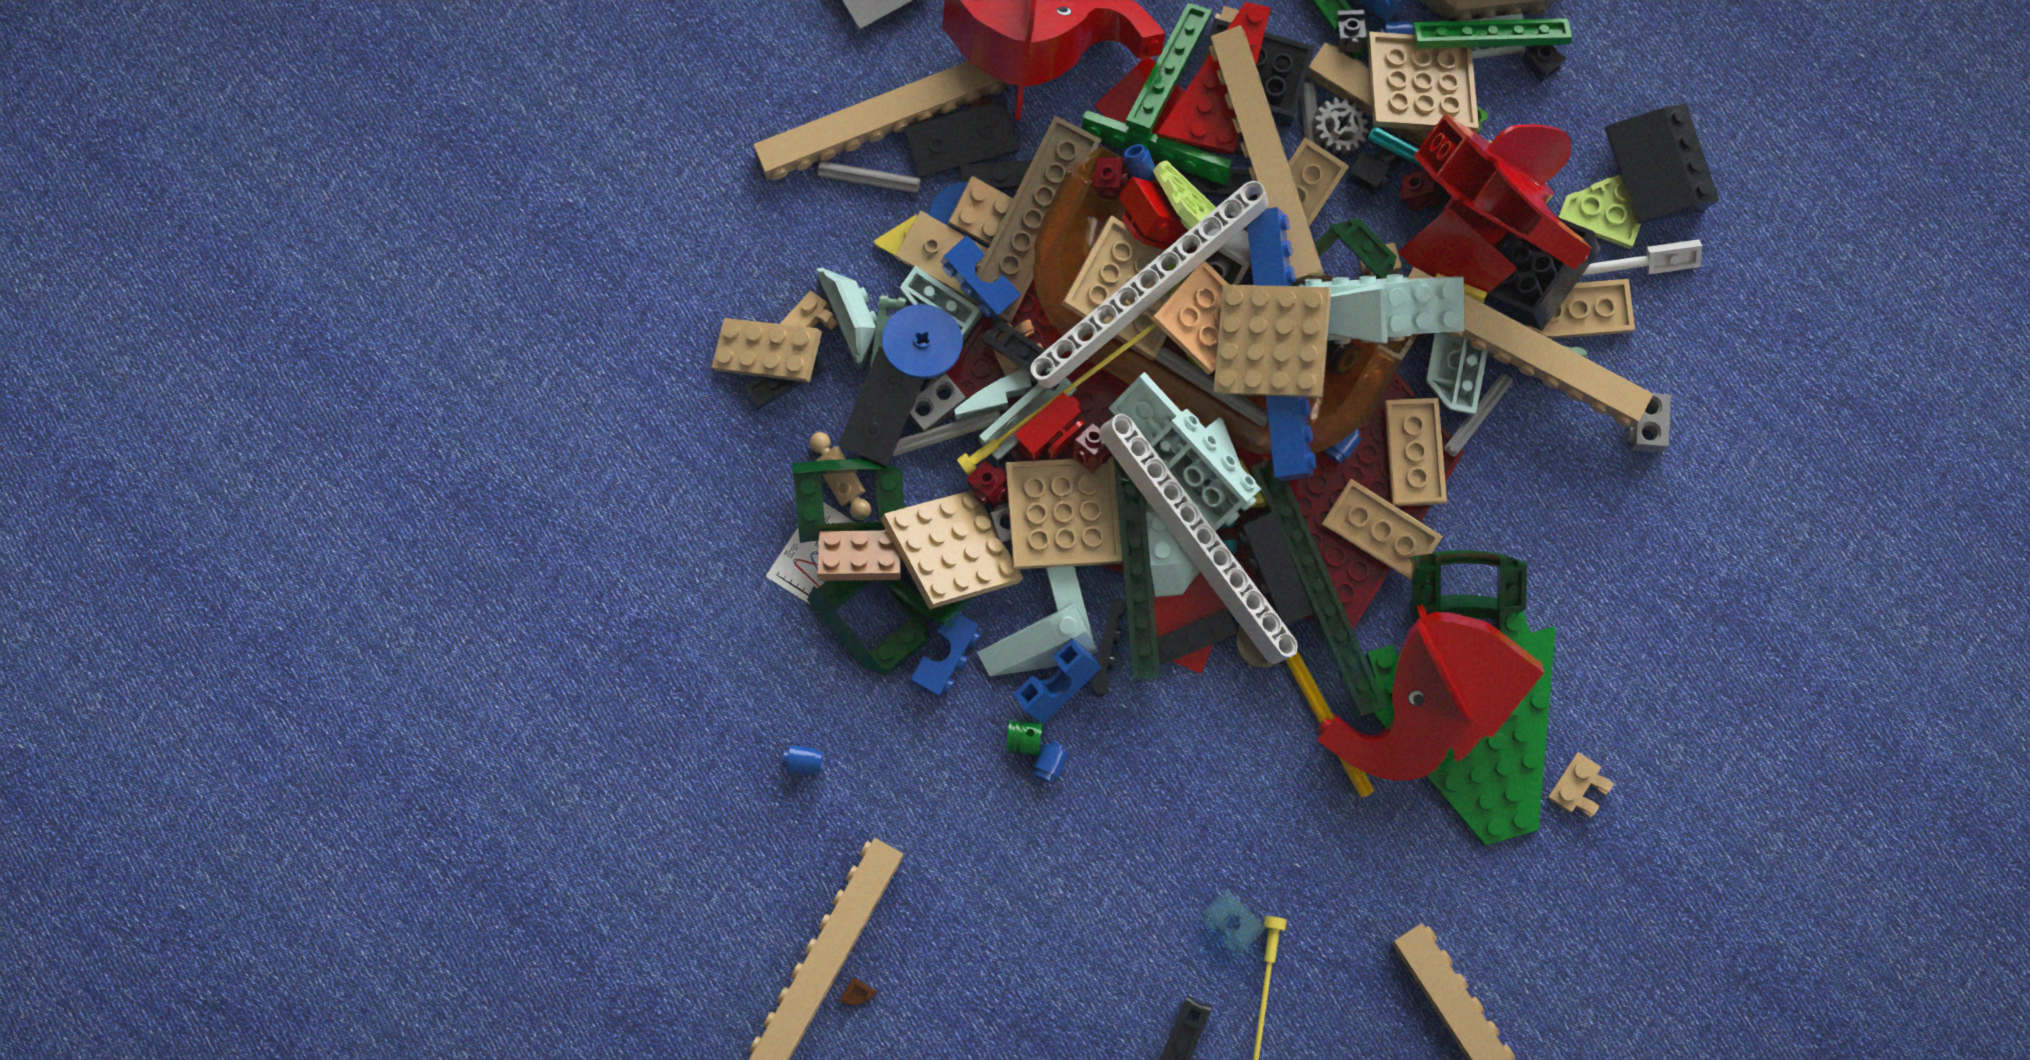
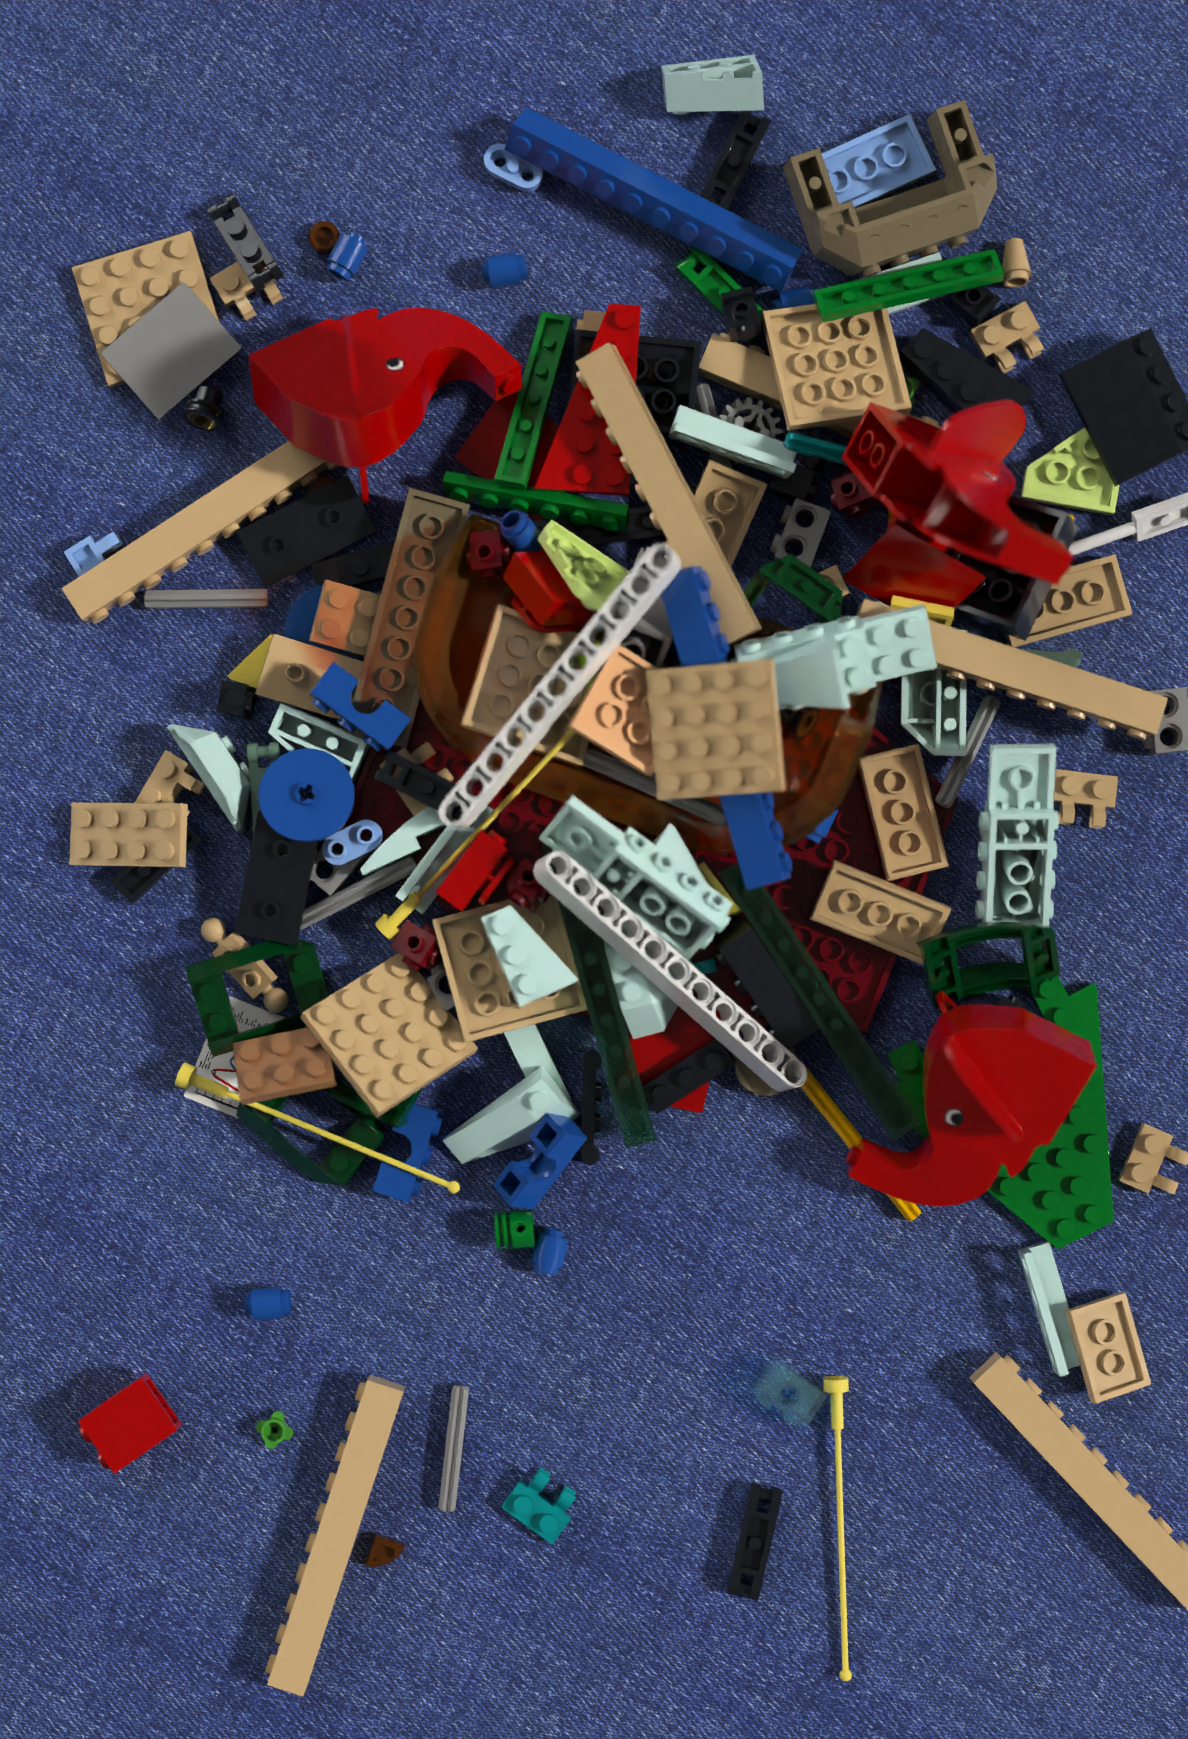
camera: 15 degrees left, 10 degrees up
none -> light blue plate [64,532,124,577]
none -> red brick [78,1372,182,1474]
none -> light yellow piece [175,1062,460,1193]
none -> black piece [182,386,225,432]
none -> black brick [217,680,257,720]
none -> bright green plate [256,1411,293,1449]
none -> light blue plate [322,820,383,865]
none -> light grey axle [438,1385,469,1512]
none -> light aqua wedge [480,905,579,1008]
none -> teal plate [501,1467,576,1545]
none -> light aqua fence [668,405,797,479]
none -> light grey brick [770,498,831,568]
none -> black wedge [899,328,1035,414]
none -> tan plate [969,301,1044,374]
none -> light aqua wedge [975,744,1059,926]
none -> tan cone [1002,238,1032,288]
none -> light aqua fence [1017,1241,1080,1377]
none -> tan plate [1054,769,1118,829]
none -> tan plate [1065,1292,1151,1404]

